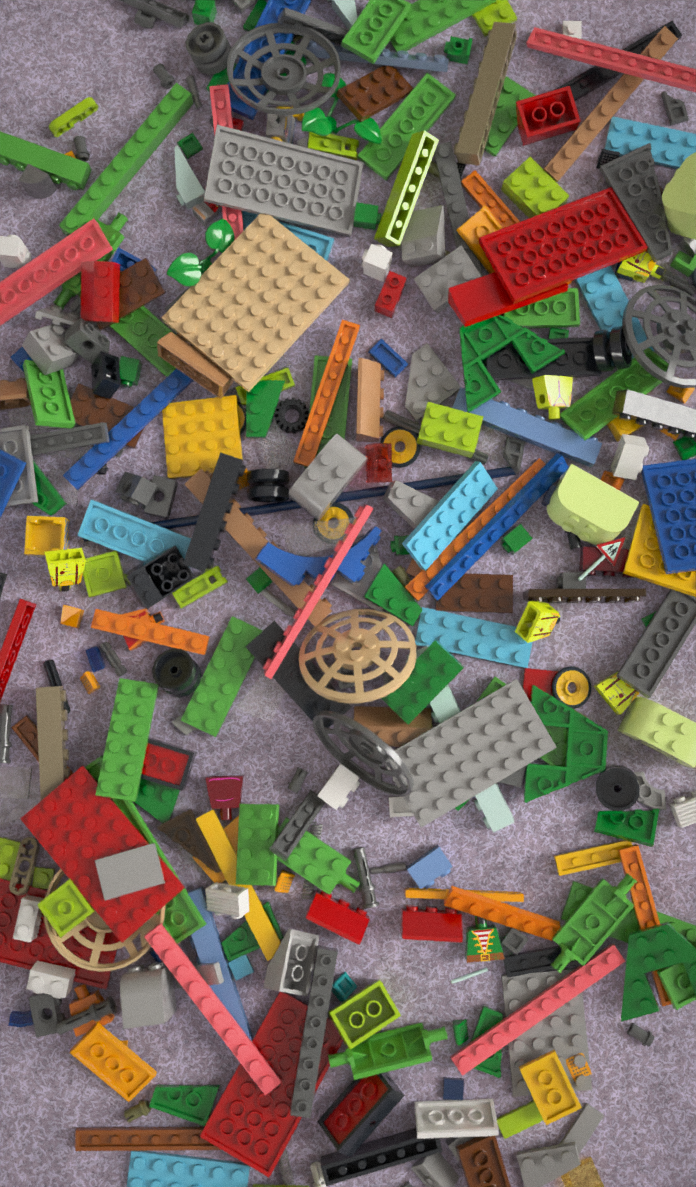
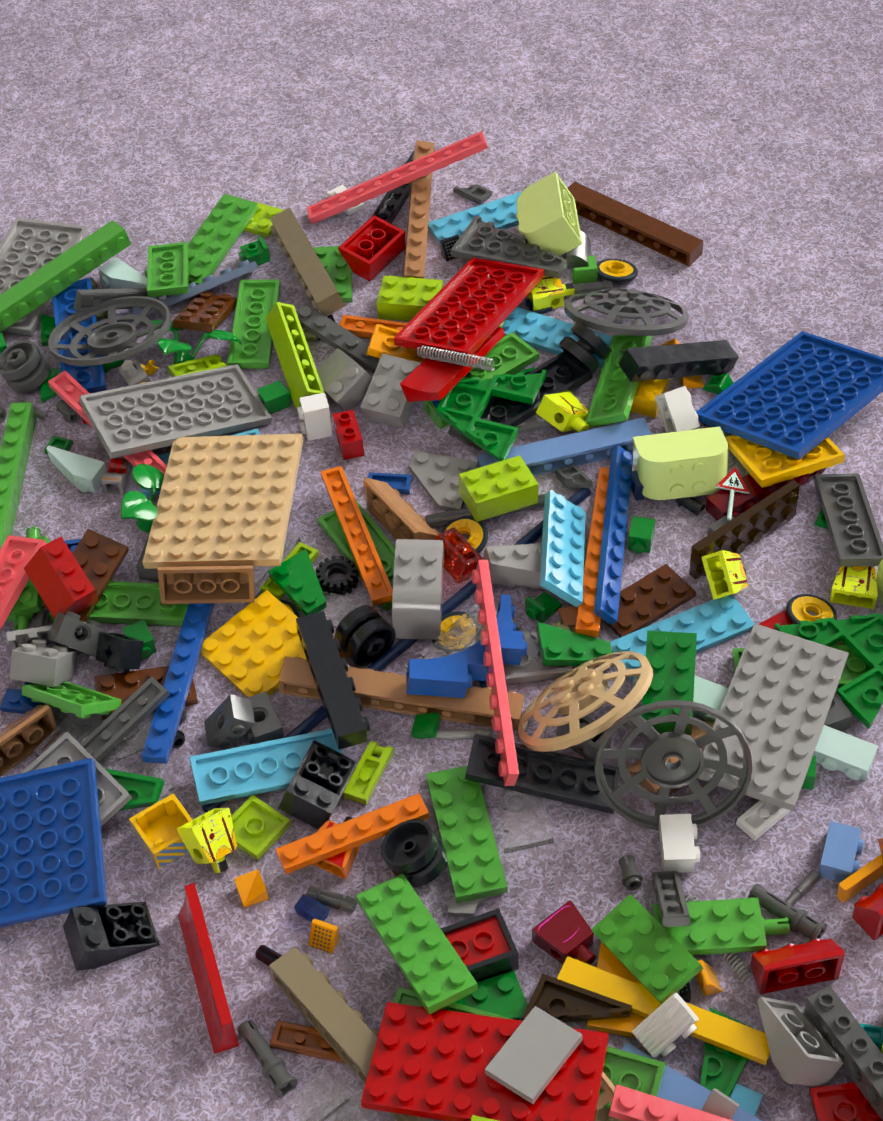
camera: 30 degrees left, 35 degrees down
none -> light grey piece [417,345,495,371]

